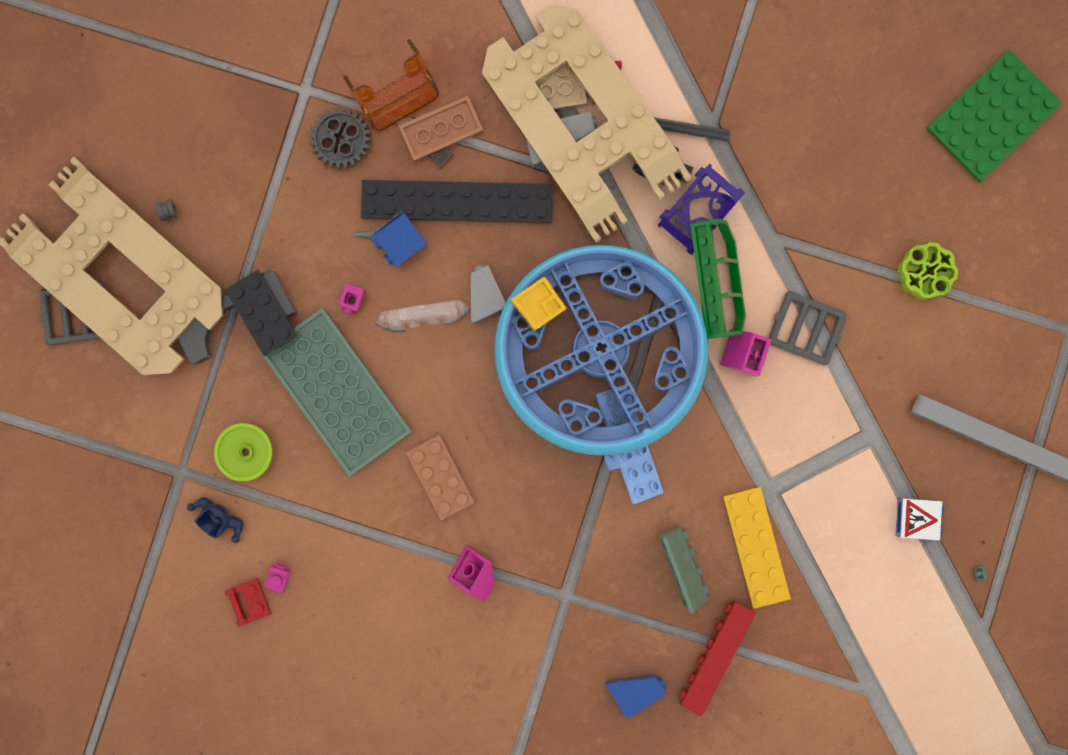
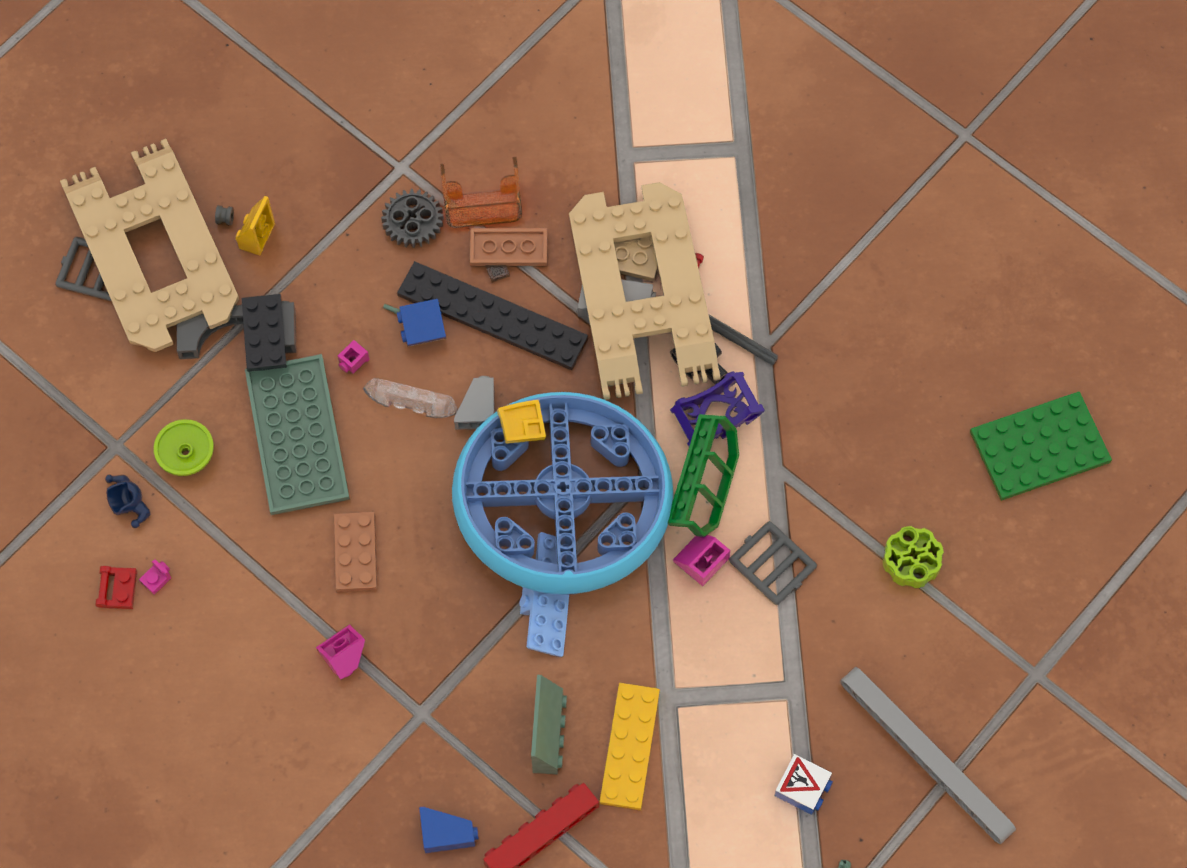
camera: 20 degrees right, 20 degrees down
none -> yellow slope [236,196,275,256]

